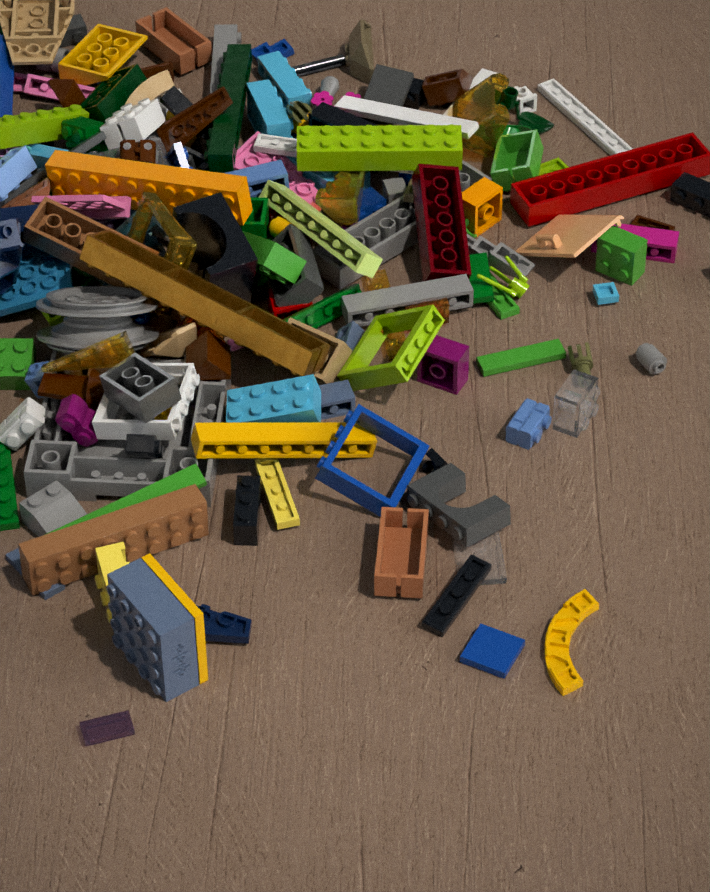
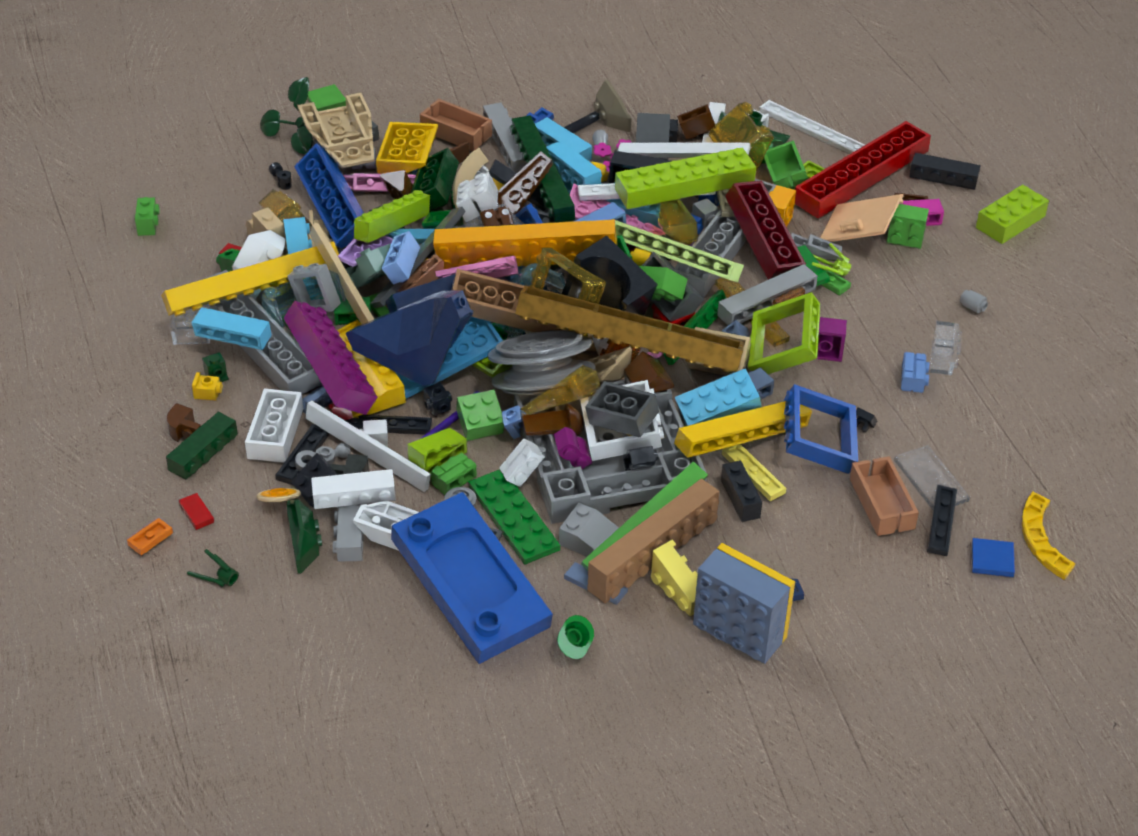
camera: 20 degrees left, 0 degrees up
green brick [61,116,105,144] -> none
clear purple tile [79,710,135,746] -> none
olive arm [286,100,312,123] -> none
dark grey arch [407,463,511,547] -> none
bright green tile [476,339,566,377] -> none
olive arm [568,342,593,388] -> none
medium azure plate [593,282,619,305] -> none

